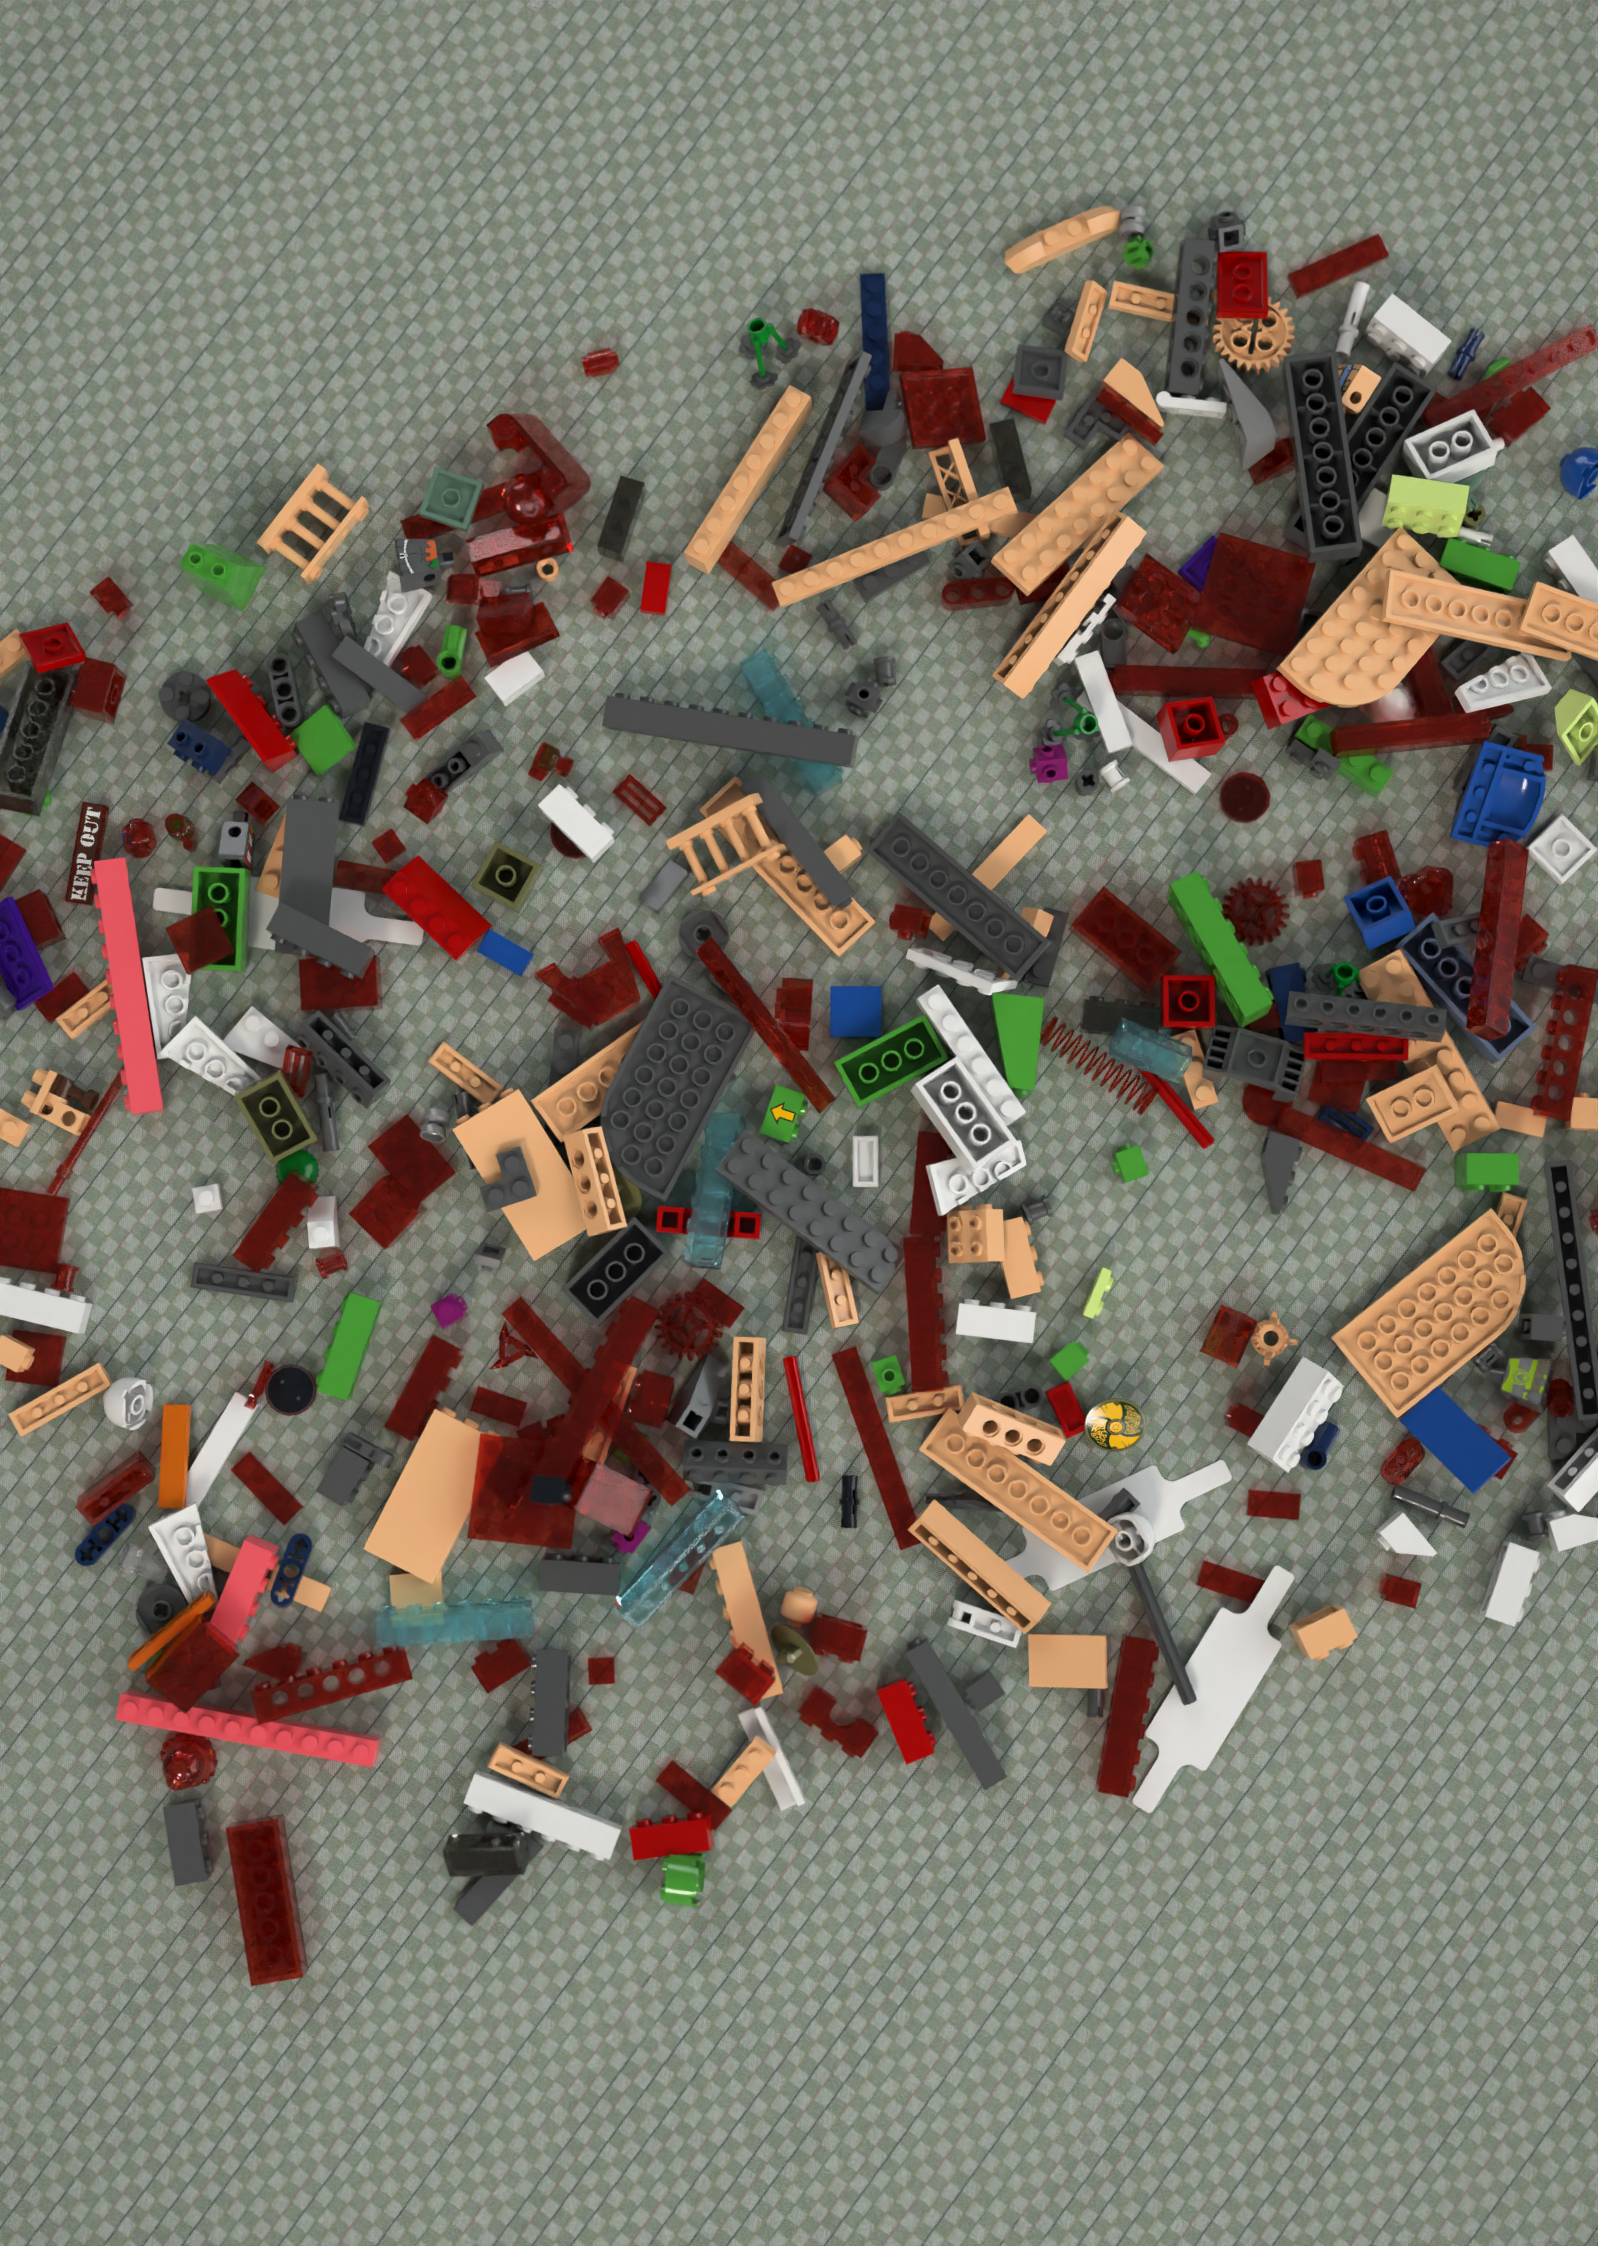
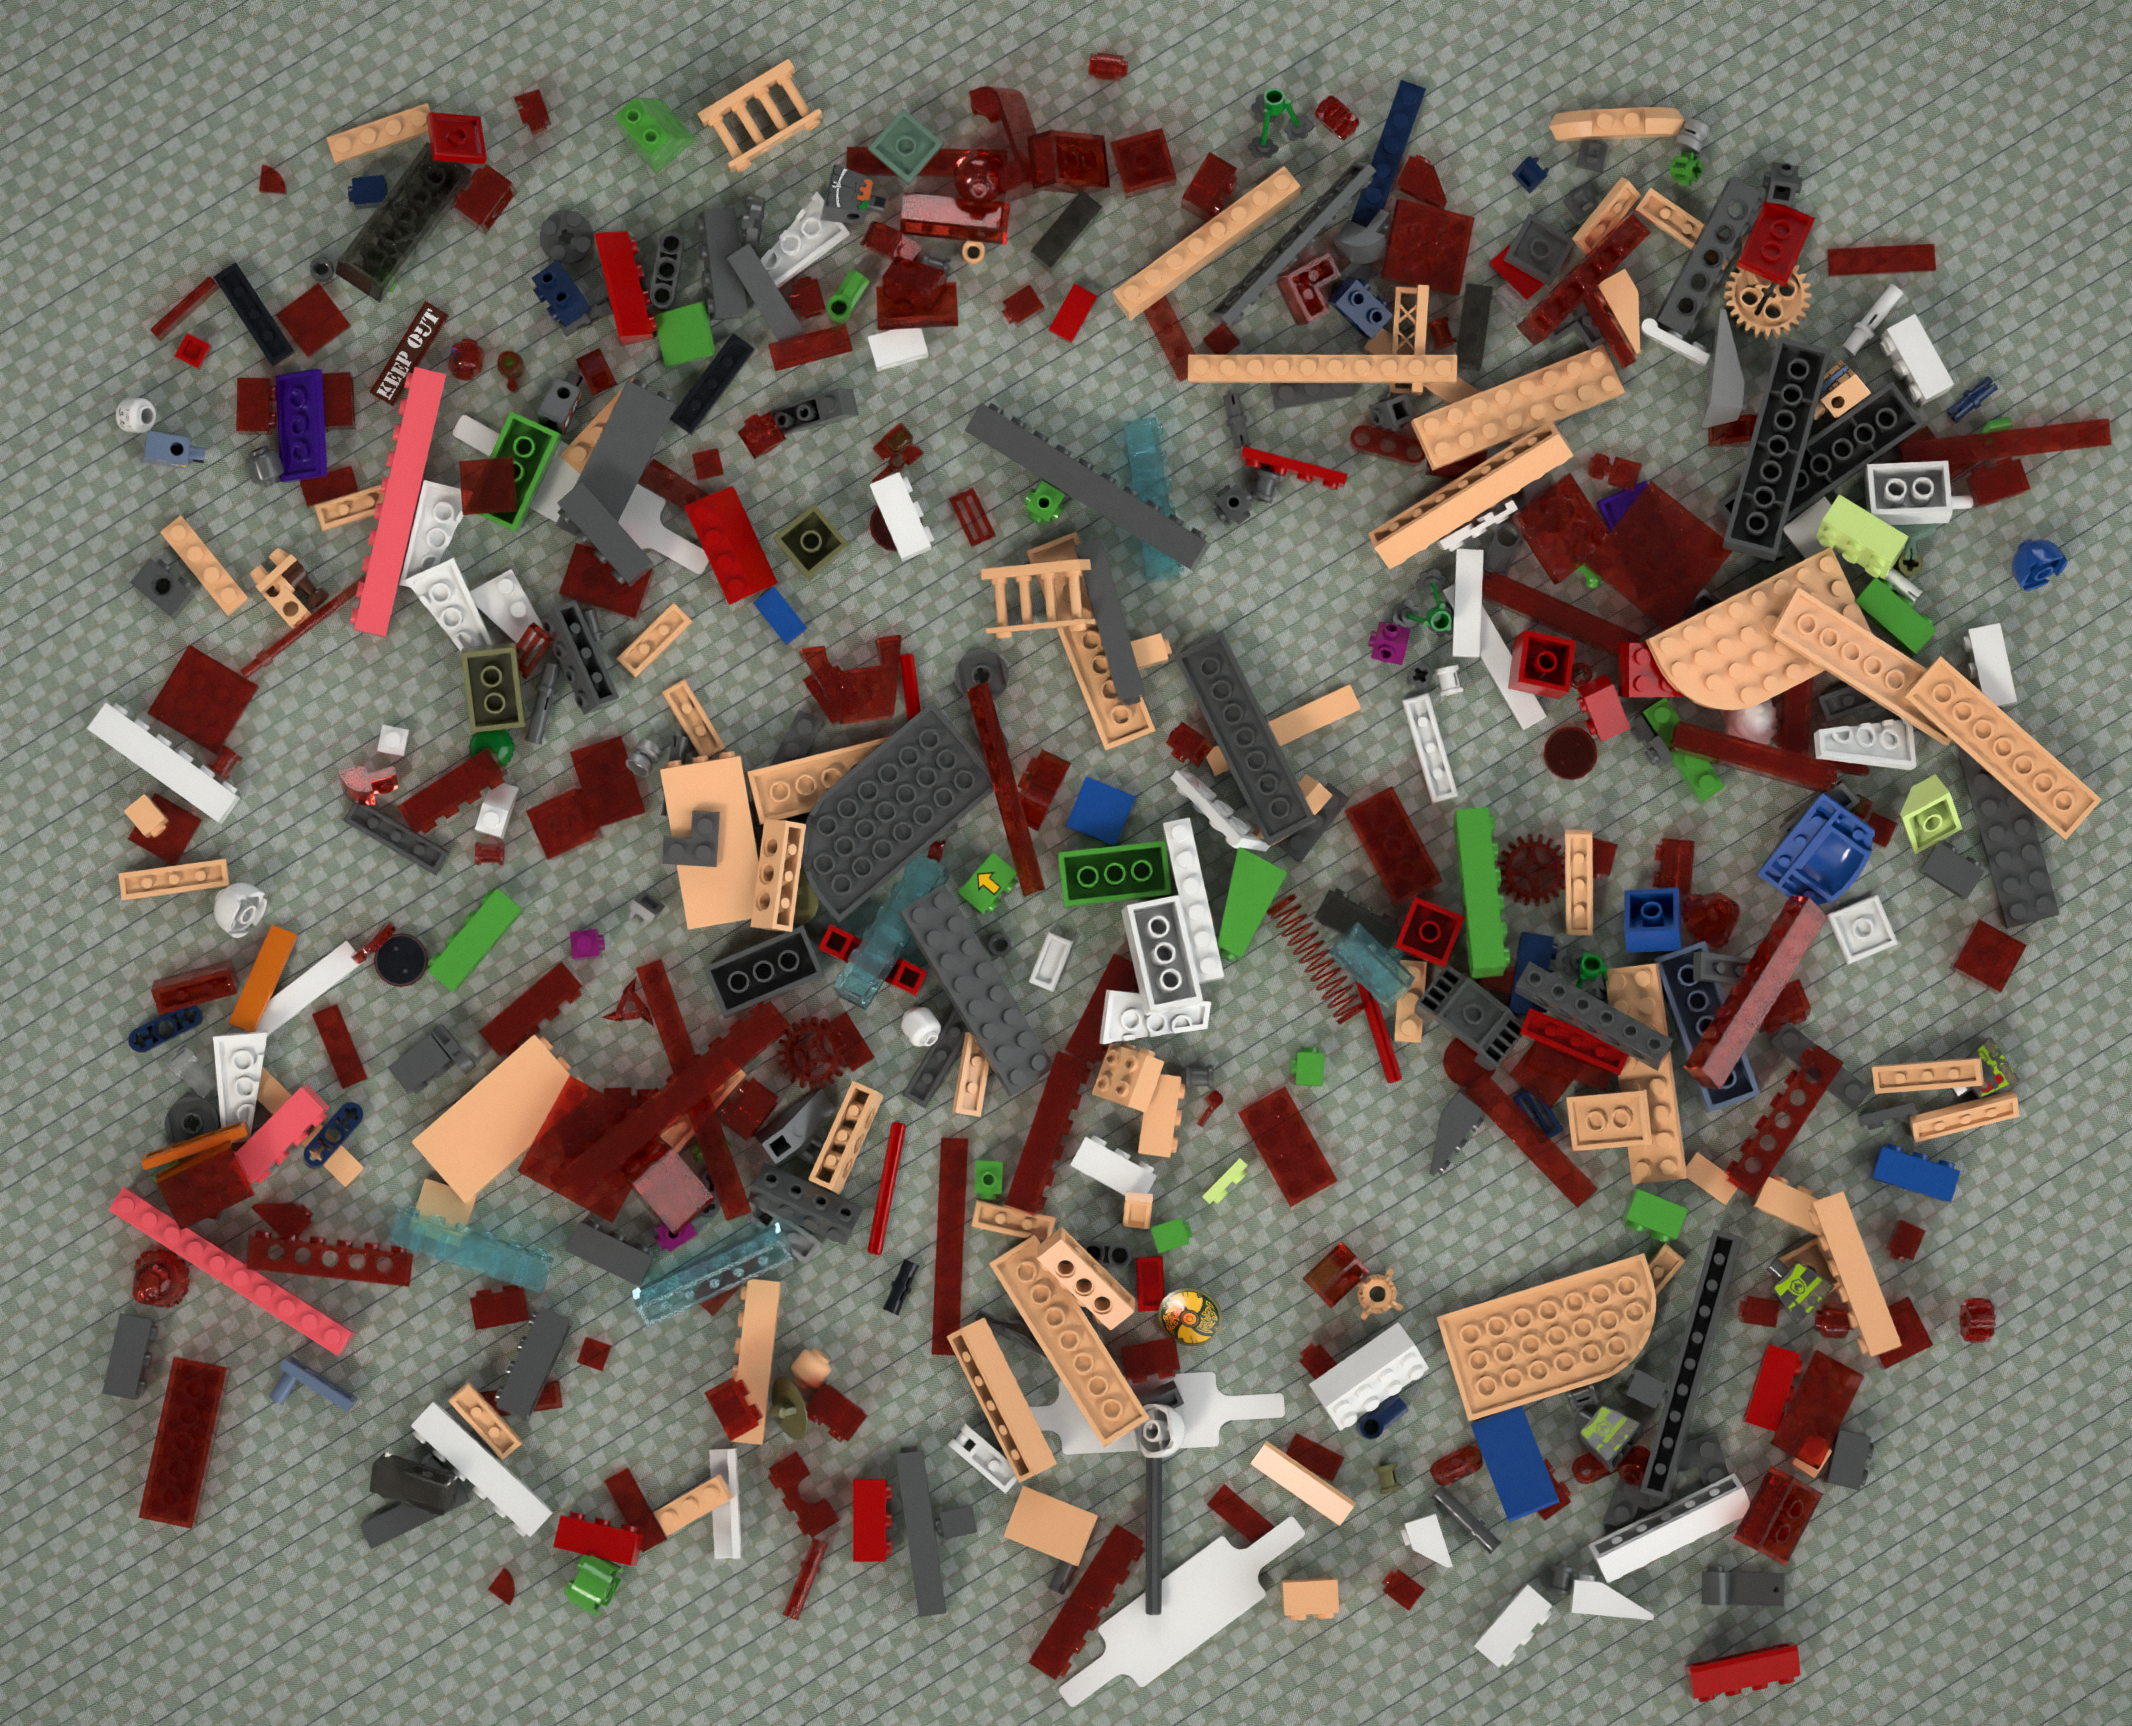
camera: 20 degrees right, 0 degrees up
clear red tile [470,1386,528,1427] -> none
black brick [530,1475,572,1507] -> none
dark grey slope [639,860,690,915] -> none
none -> sand blue piece [269,1355,358,1411]
none -> clear red brick [339,764,399,806]
none -> clear red tile [488,1567,515,1606]
none -> light nougat tile [616,602,693,678]
none -> clear red pin [782,1538,829,1620]
none -> clear red hand [871,454,905,483]
none -> white head [901,1006,941,1047]
none -> clear red bush [927,840,946,864]
none -> bright green brick [1024,480,1065,525]
none -> clear red brick [1027,130,1110,195]
none -> clear red brick [1110,128,1177,199]
none -> clear red brick [1120,1337,1180,1384]
none -> light nougat tile [1122,1192,1153,1229]
none -> clear red brick [1181,152,1239,222]
none -> clear red hand [1197,1090,1223,1127]
none -> clear red plate [1238,1086,1338,1207]
none -> red plate [1240,446,1347,490]
none -> light nougat tile [1250,1441,1356,1526]
none -> dark blue brick [1327,277,1393,339]
none -> olive bush [1373,1462,1403,1494]
none -> white tile [1402,693,1458,804]
none -> clear red bush [1427,317,1457,350]
none -> clear piece [1490,281,1540,332]
none -> dark blue tile [1512,156,1549,194]
none -> clear red brick [1516,213,1651,346]
none -> light nougat tile [1565,829,1593,935]
none -> dark grey tile [1576,140,1608,173]
none -> brick [1576,674,1631,742]
none -> clear red plate [1587,453,1642,491]

